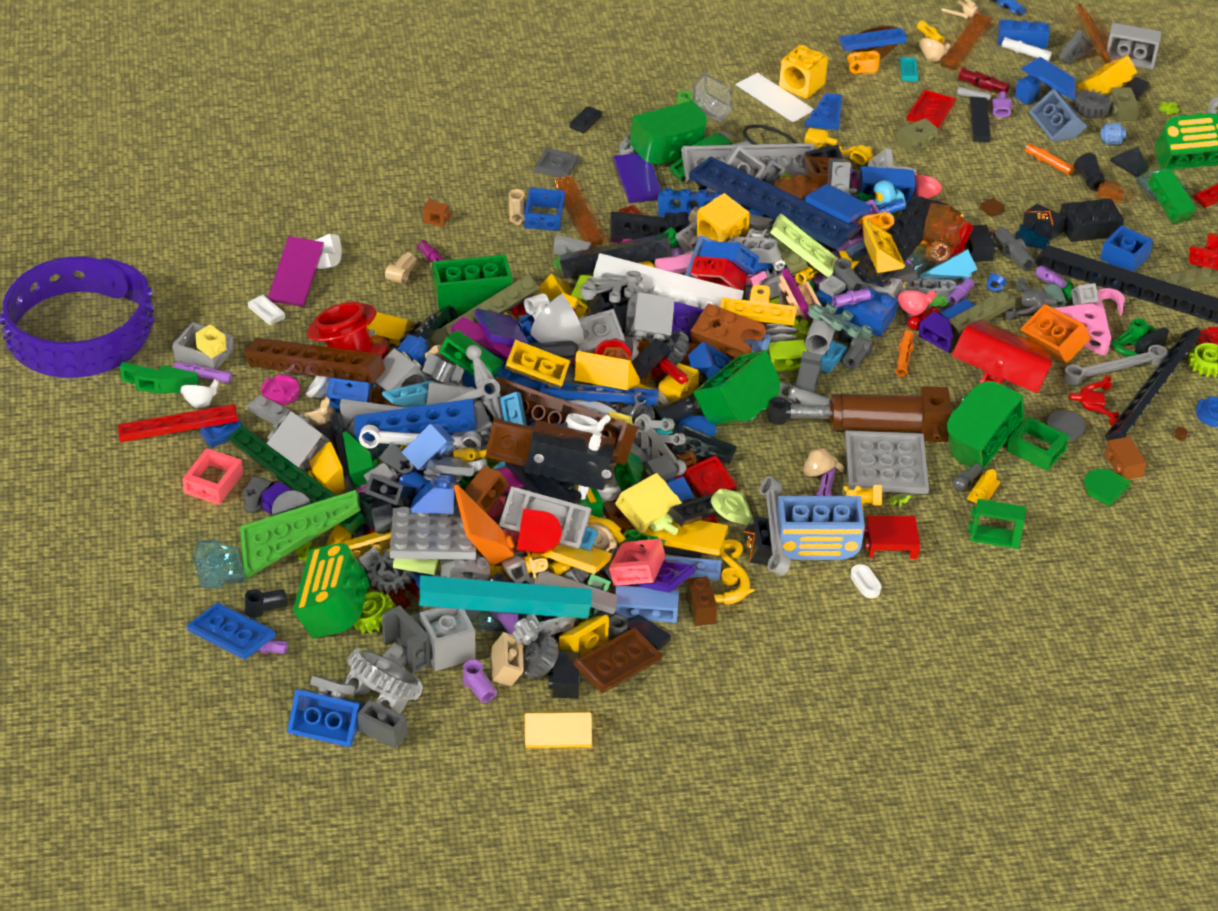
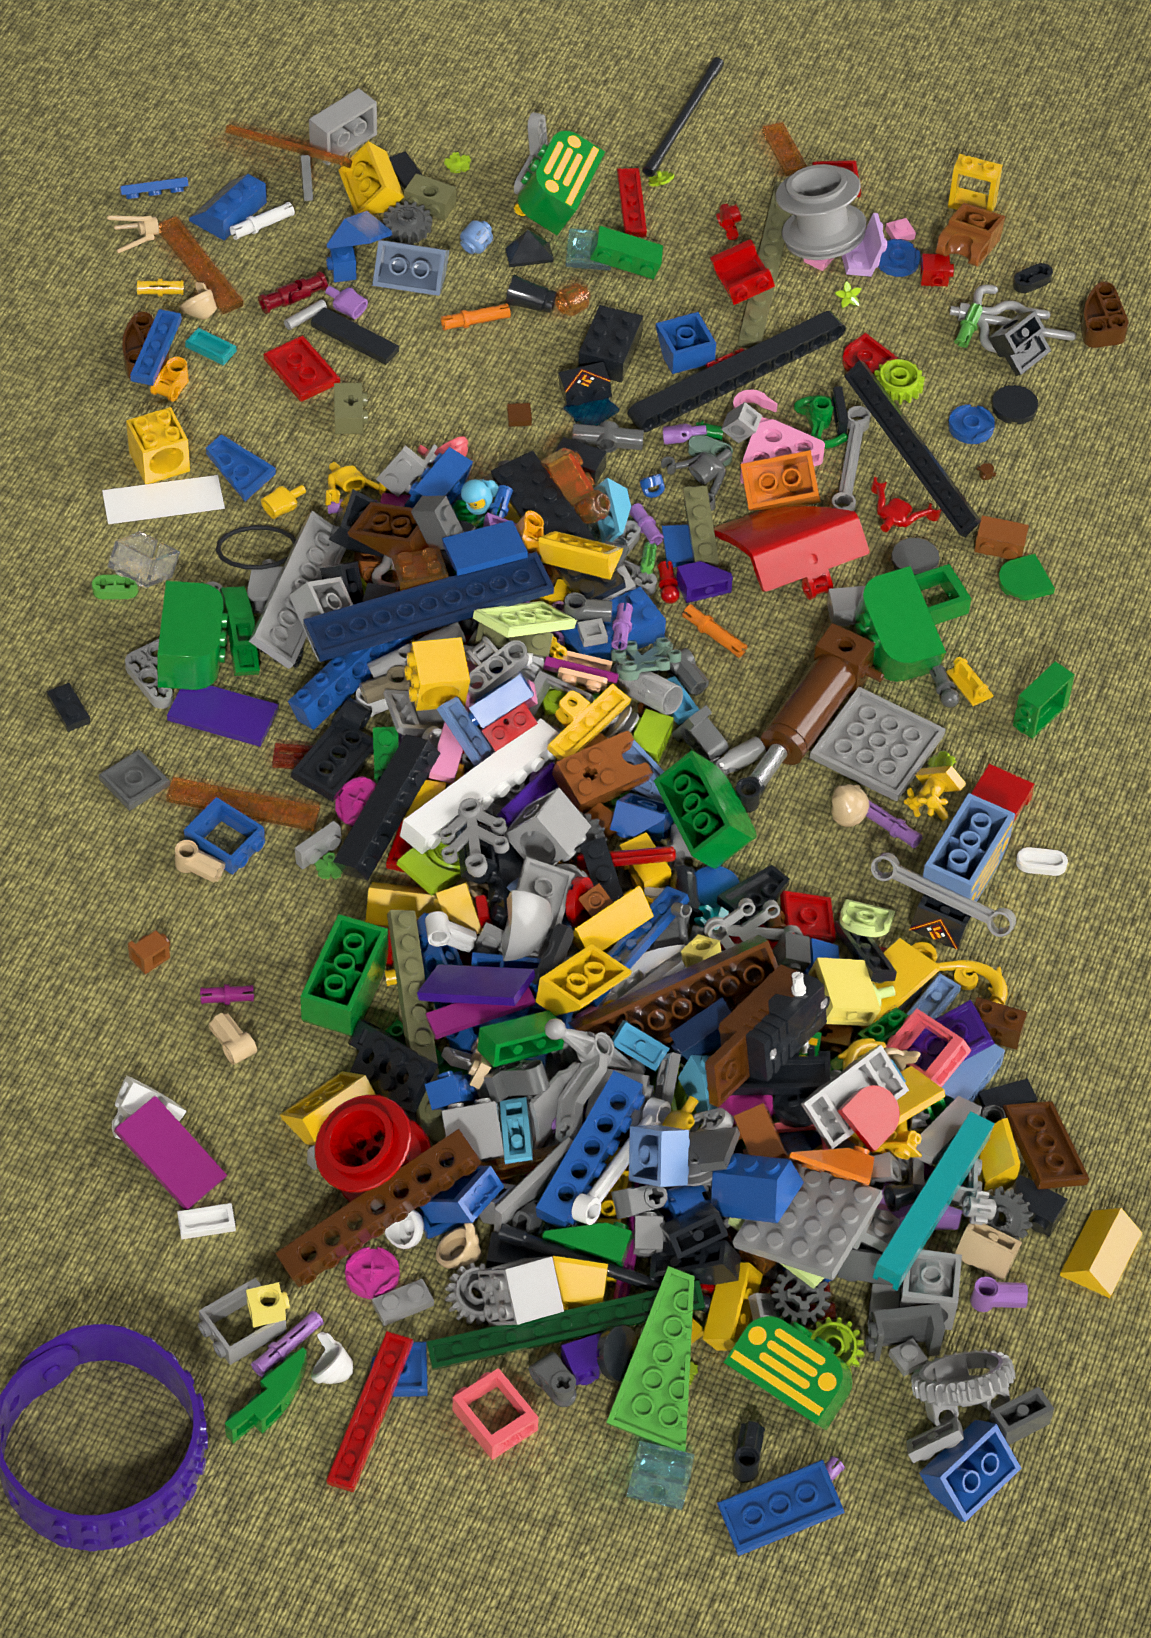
camera: 60 degrees left, 10 degrees up
white hat [566,413,611,433] -> none
coral hat [898,290,937,316] -> none

